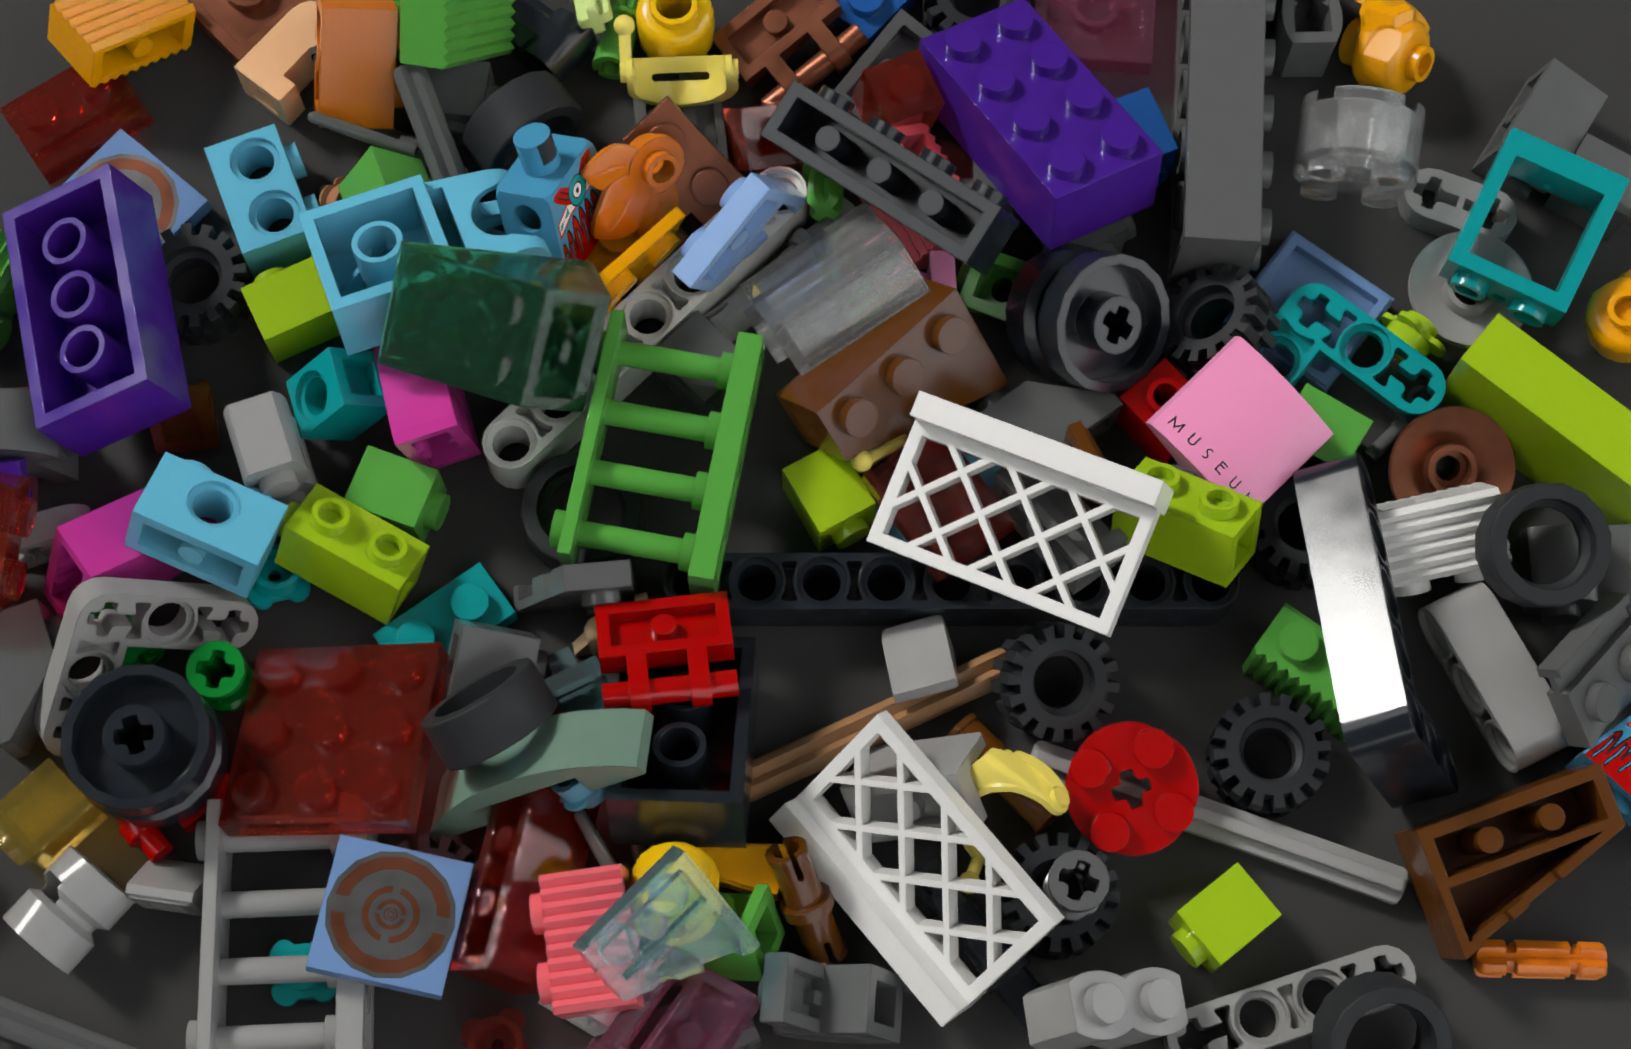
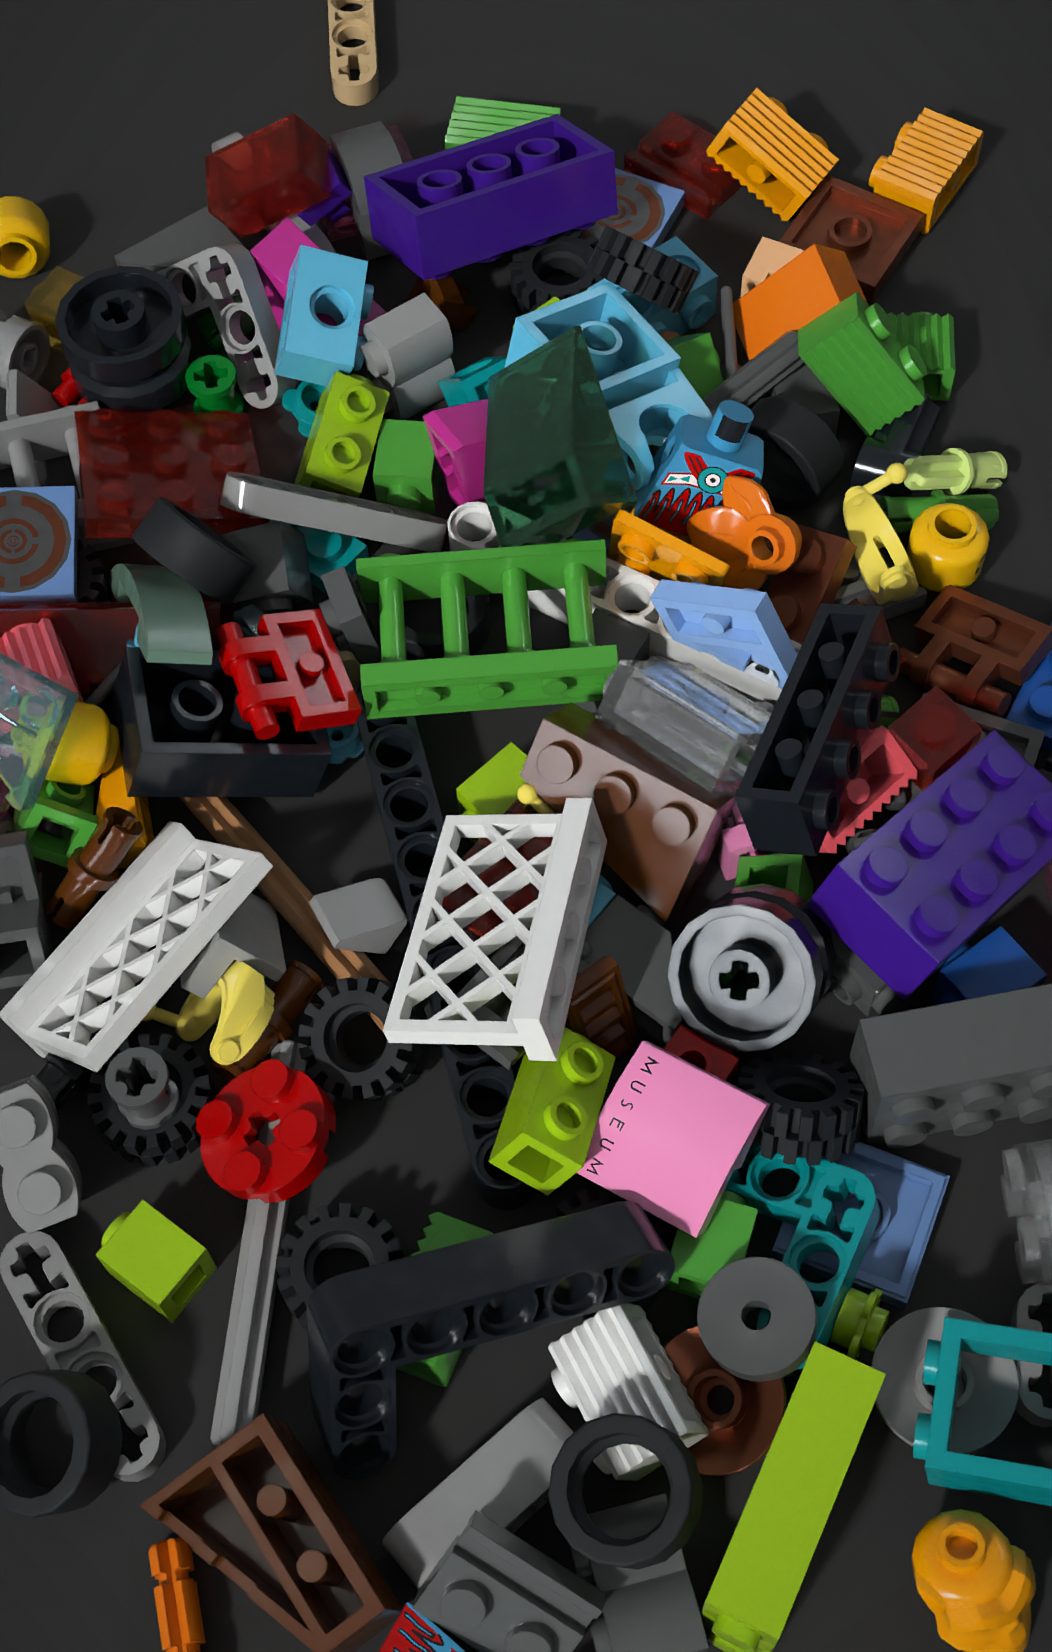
camera: 80 degrees right, 10 degrees down
none -> light grey beam [220,472,448,552]
none -> black tyre [586,225,699,315]
none -> dark grey piece [697,1257,819,1382]

